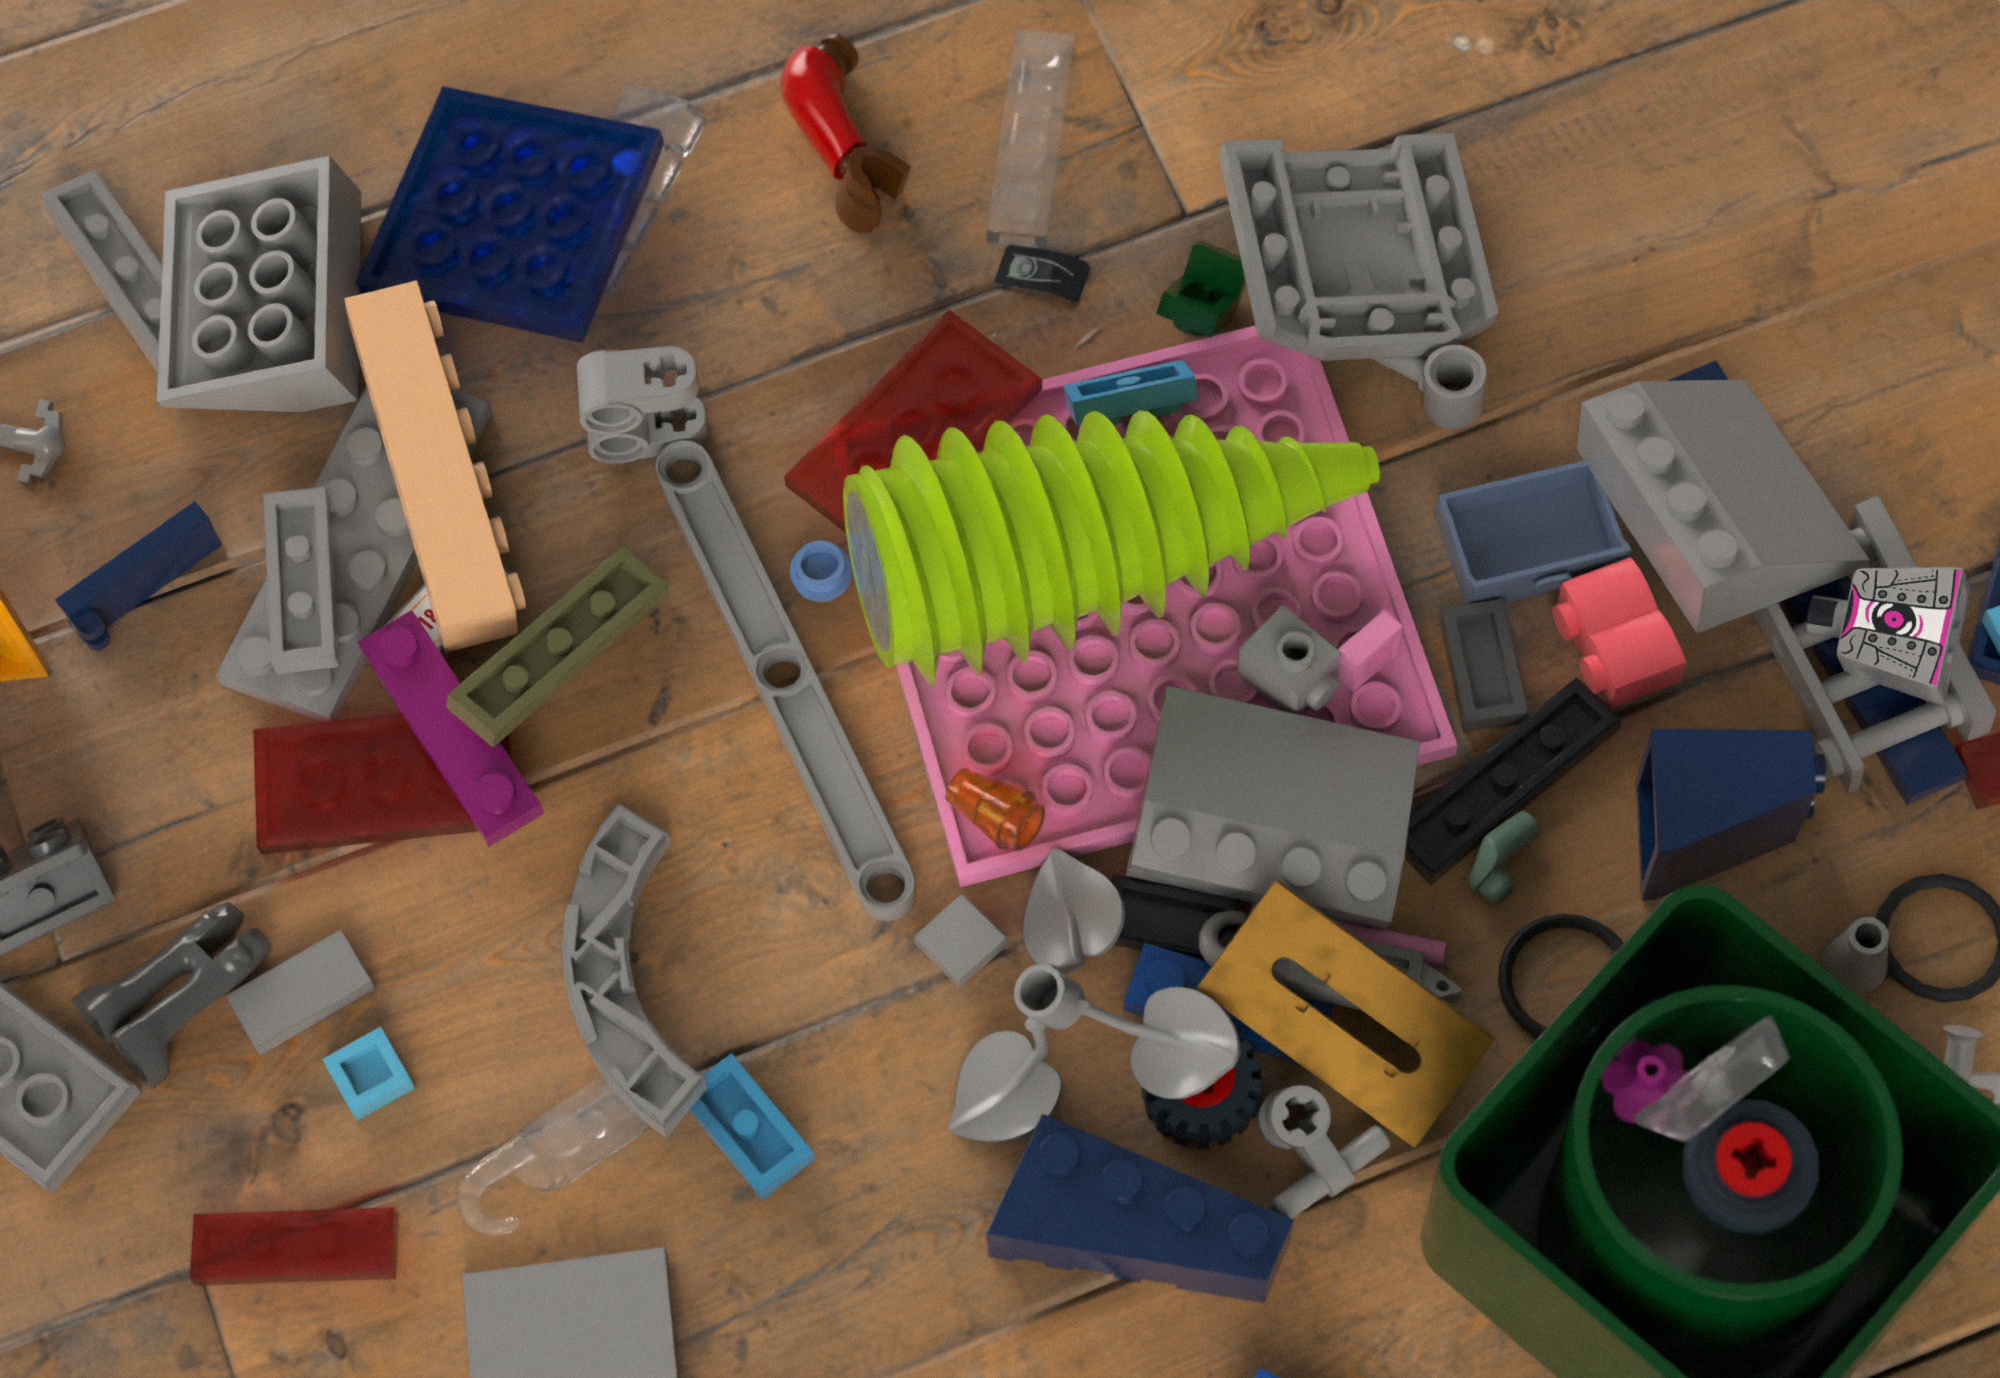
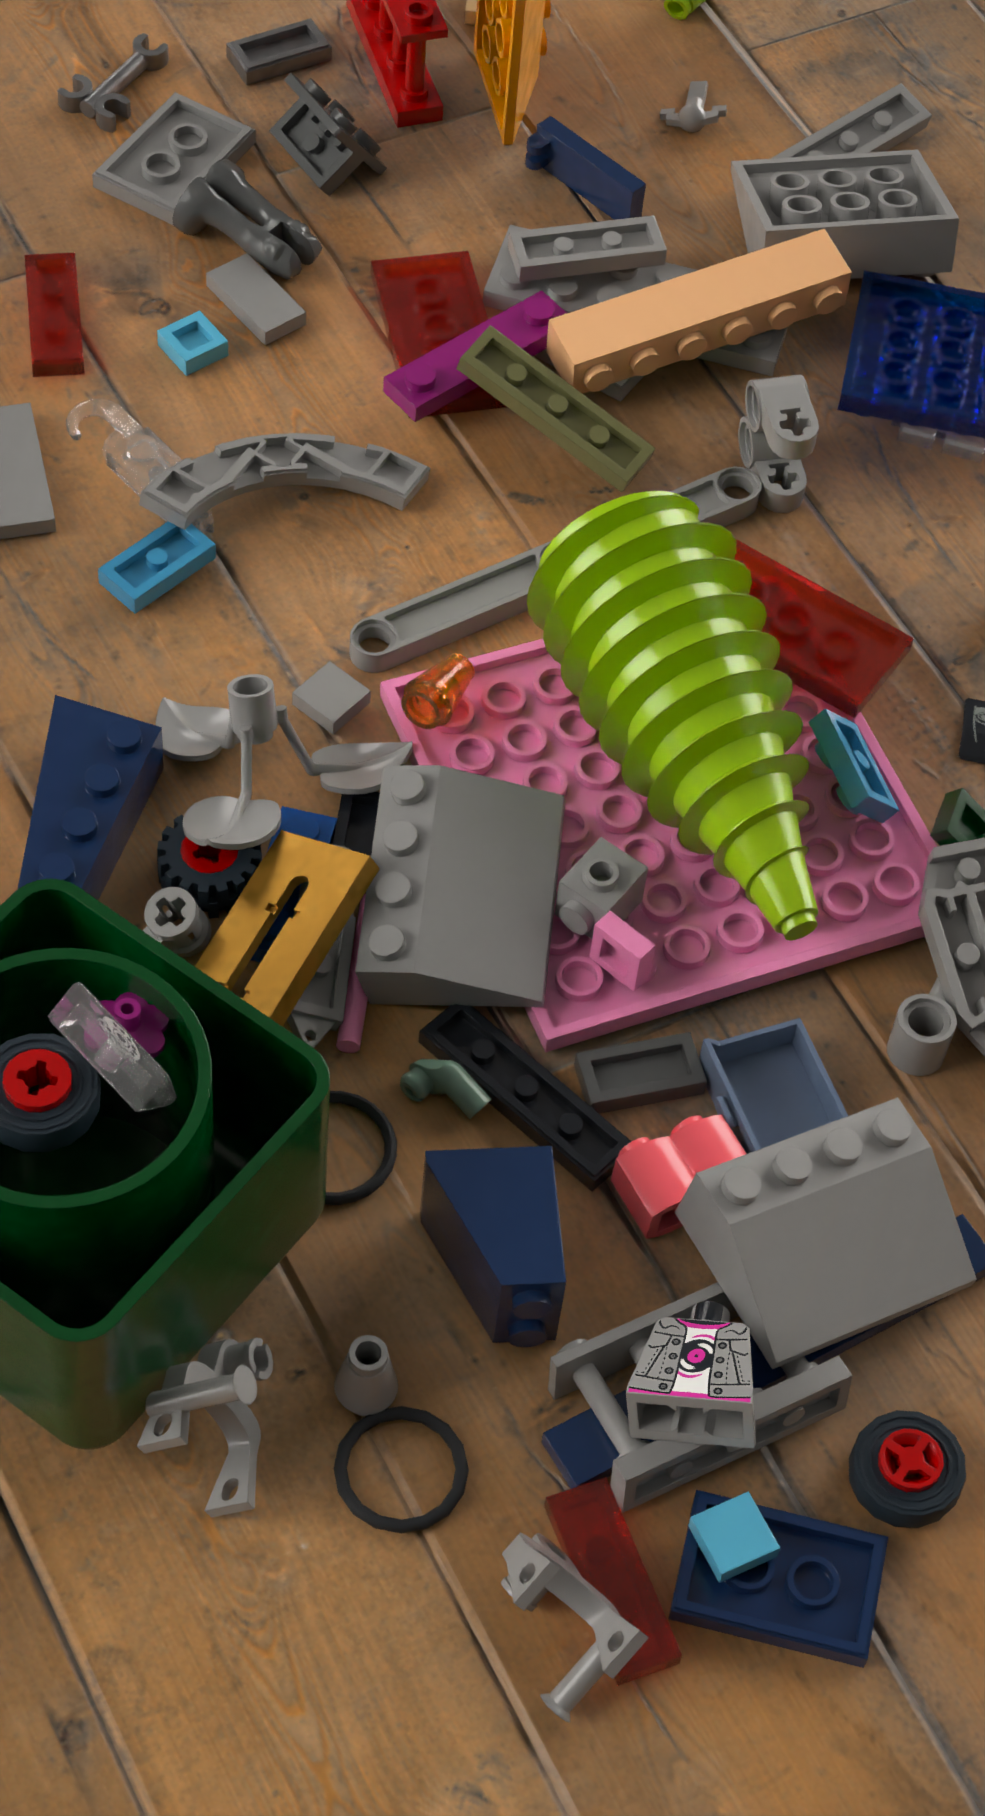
camera: 75 degrees right, 10 degrees down
none -> black wheel [849,1410,966,1528]

